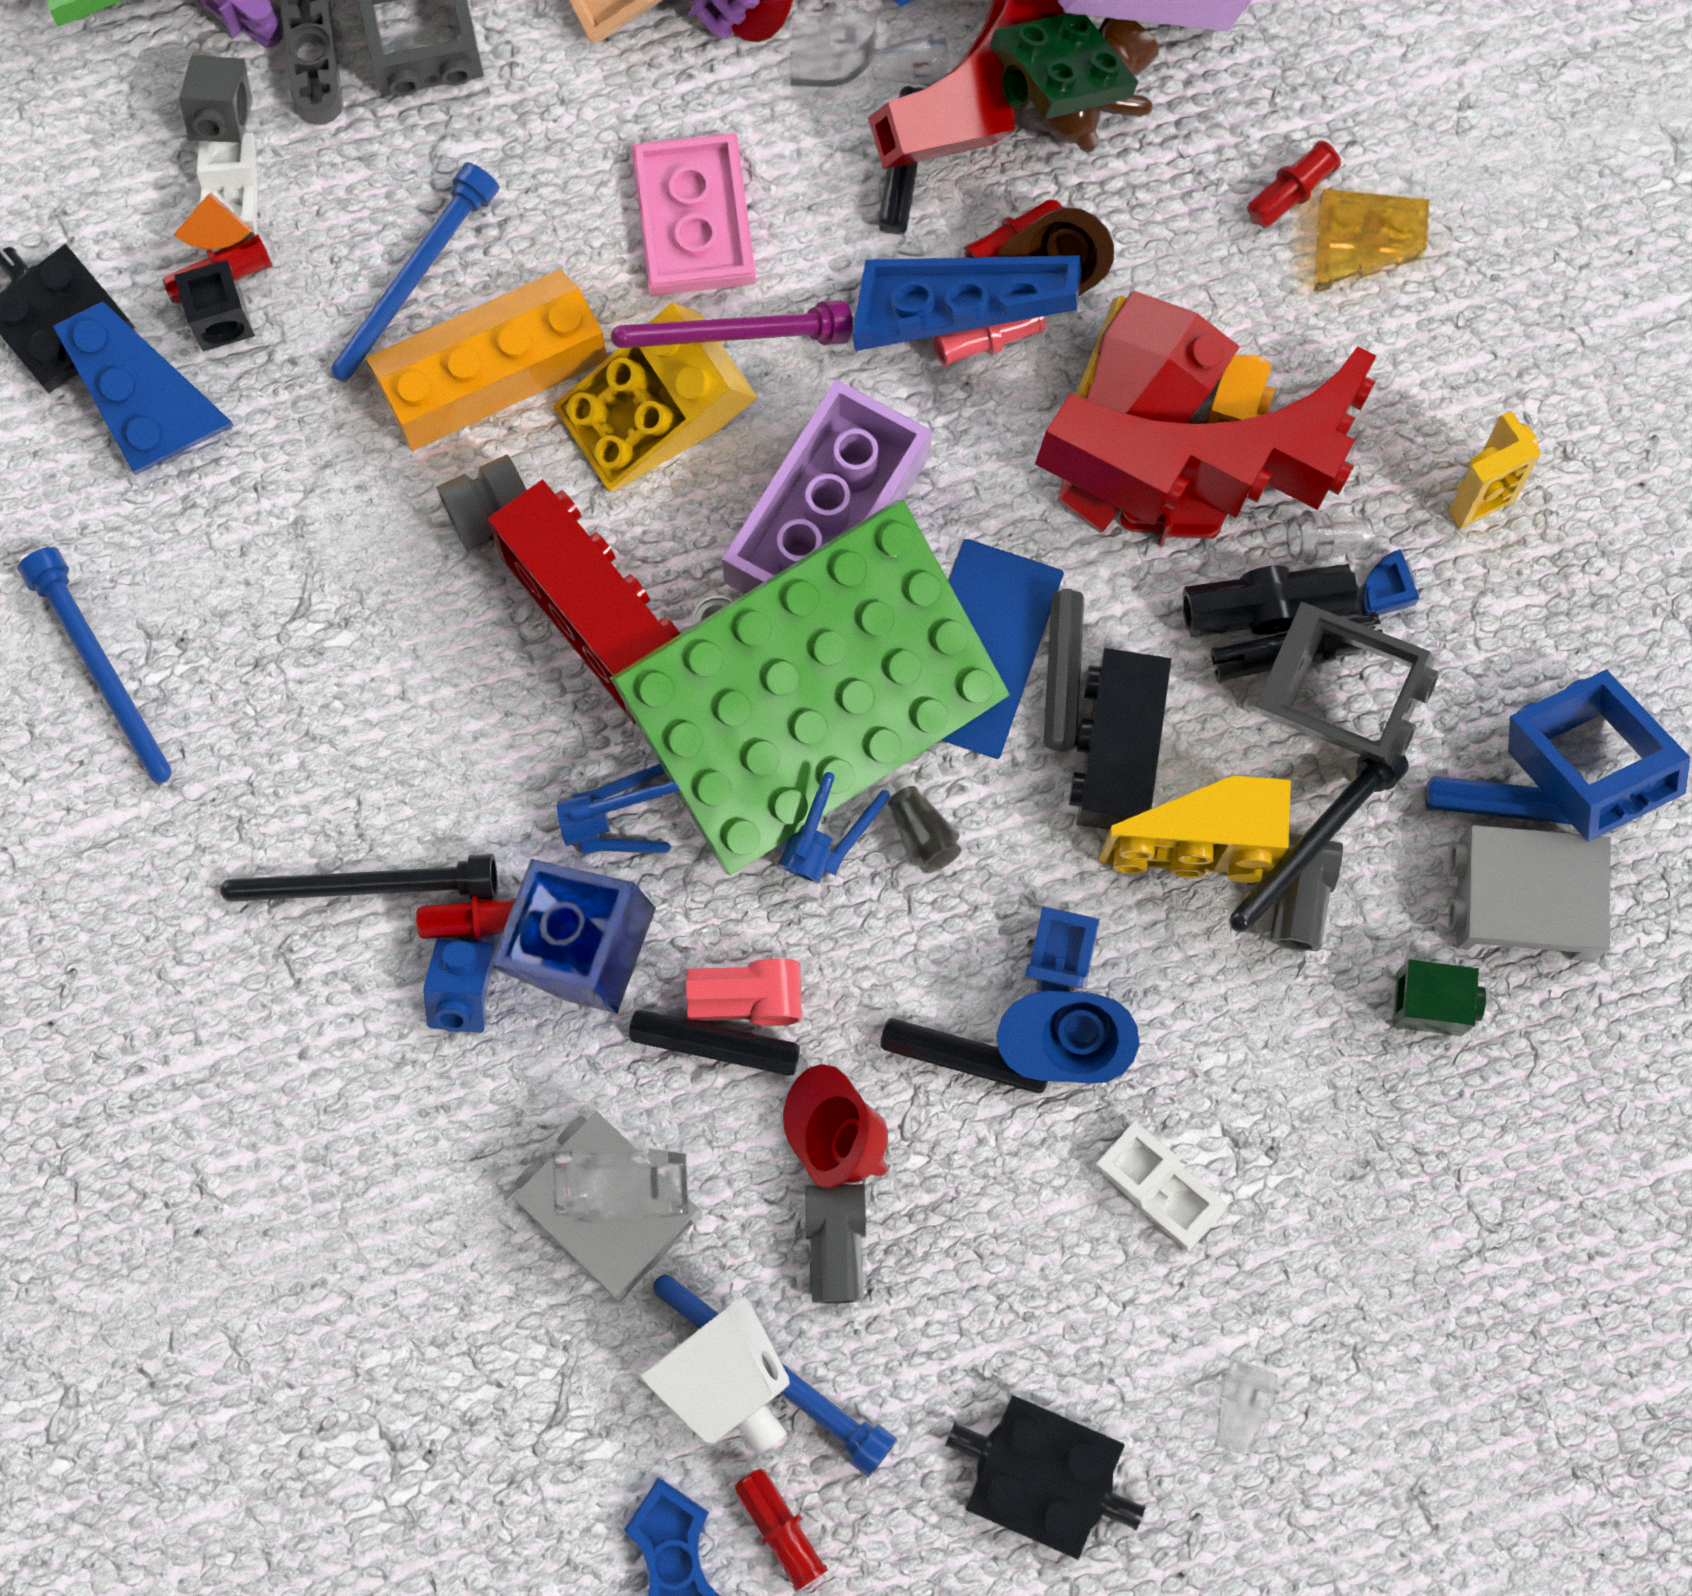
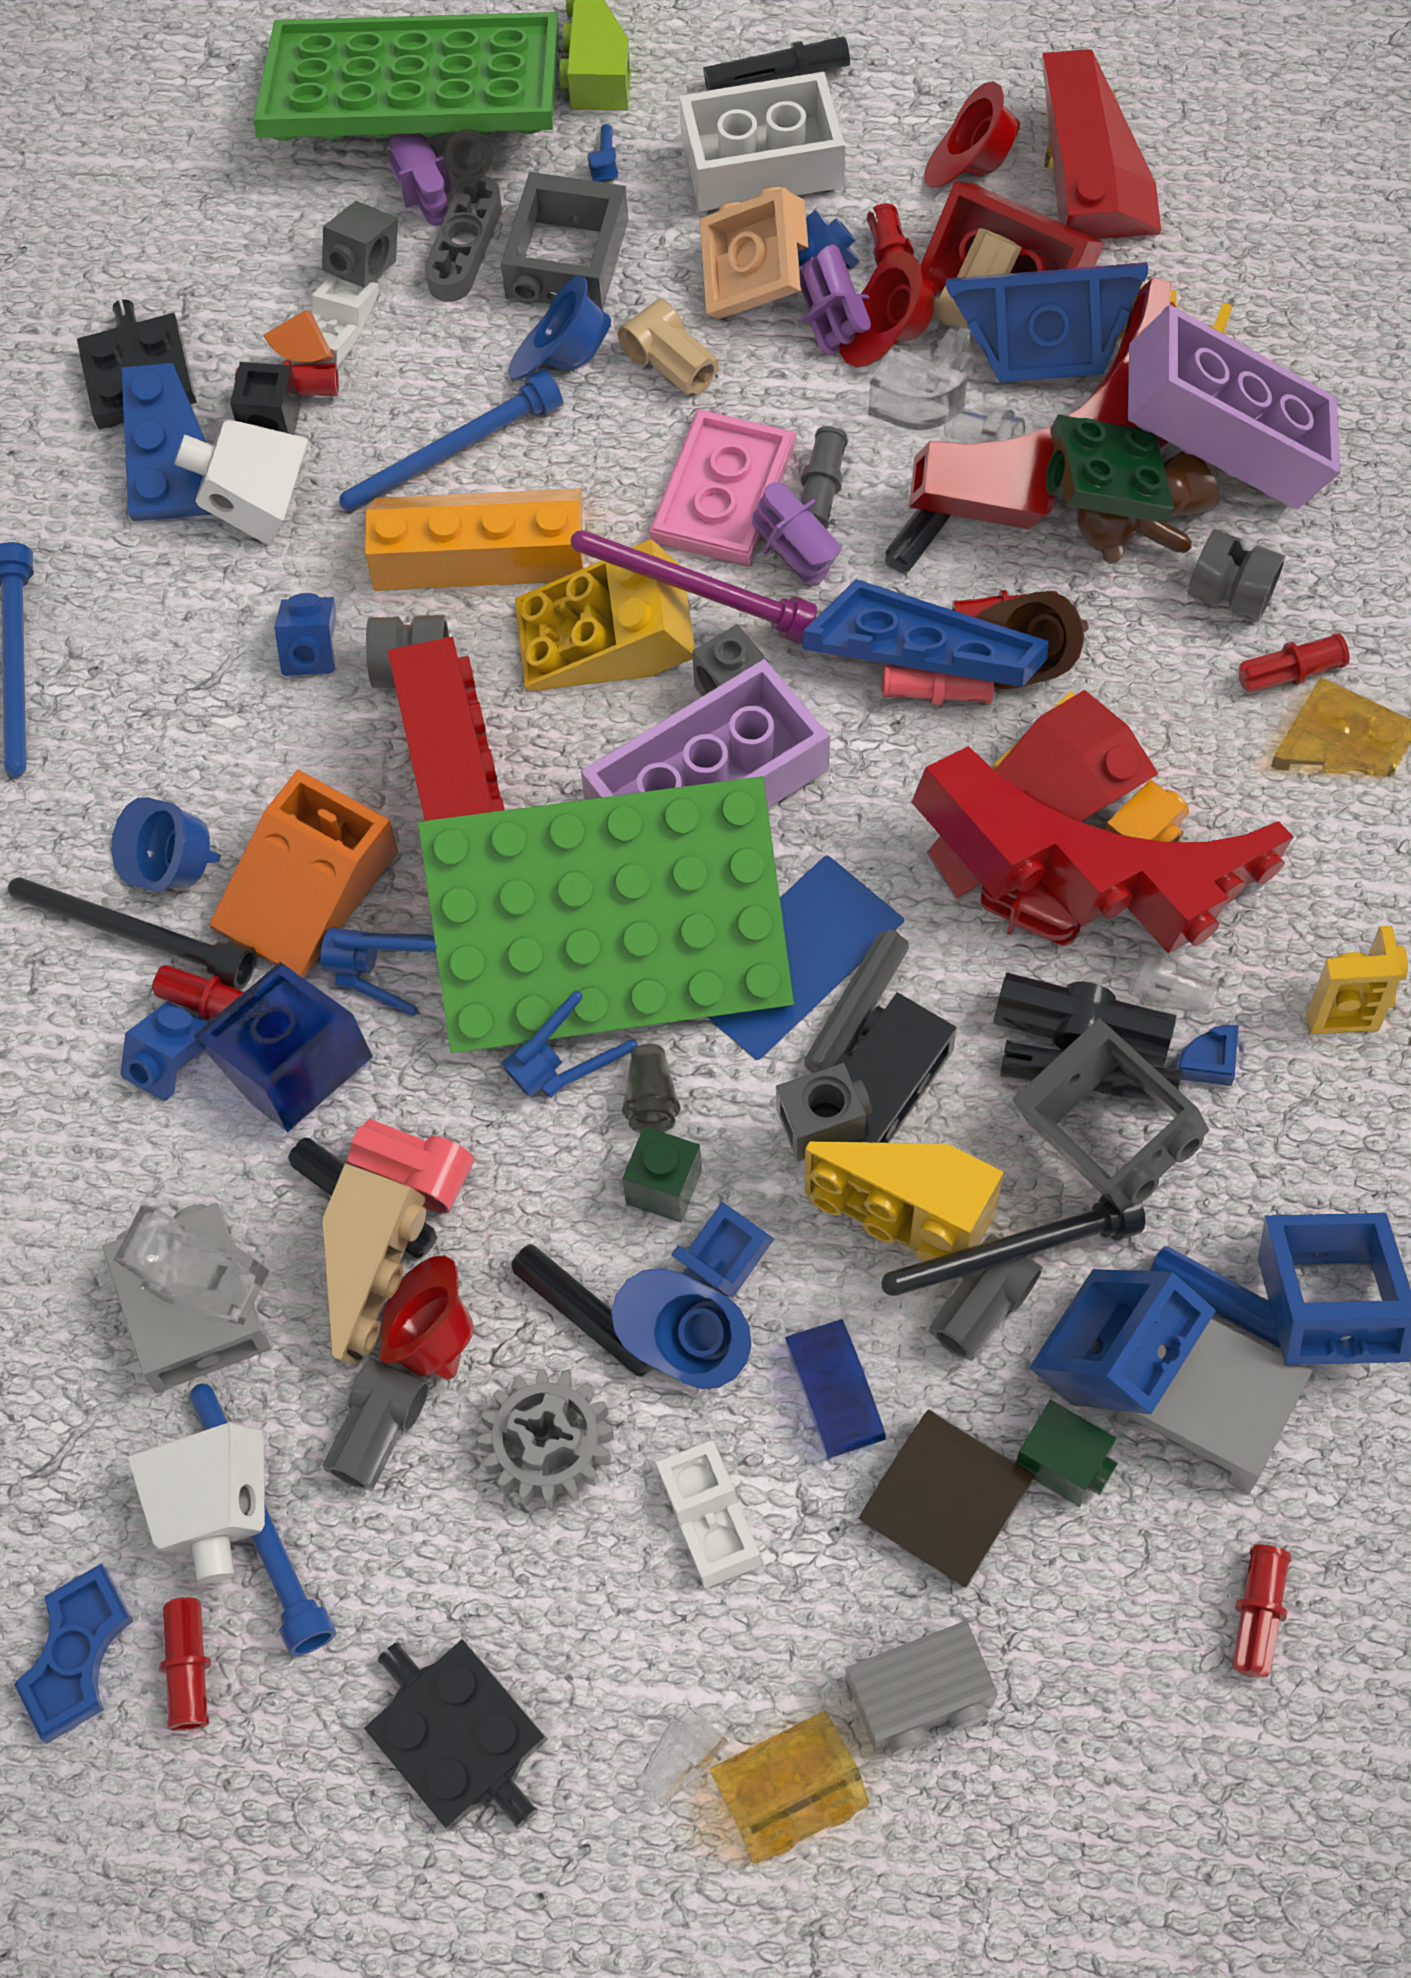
camera: 30 degrees right, 10 degrees down
none -> blue piece [111,797,221,892]
none -> white torso [174,420,308,545]
none -> orange slope [209,769,398,981]
none -> blue bracket [274,593,337,676]
none -> tan slope [322,1163,426,1366]
none -> light grey gear [478,1369,614,1508]
none -> blue piece [508,275,611,380]
none -> tan piece [617,299,719,396]
none -> dark green brick [622,1126,702,1223]
none -> dark grey brick [692,624,769,696]
none -> clear yellow bracket [709,1710,869,1863]
none -> medium lavender arm [751,482,841,586]
none -> dark grey brick [776,1063,872,1161]
none -> clear blue slope [785,1319,886,1459]
none -> dark grey pin [801,426,848,529]
none -> light grey brick [845,1620,997,1755]
none -> dark brown slope [858,1409,1036,1588]
none -> blue window [1029,1269,1216,1415]
none -> dark grey wheel [1188,529,1286,622]
none -> red axle [1232,1545,1292,1678]

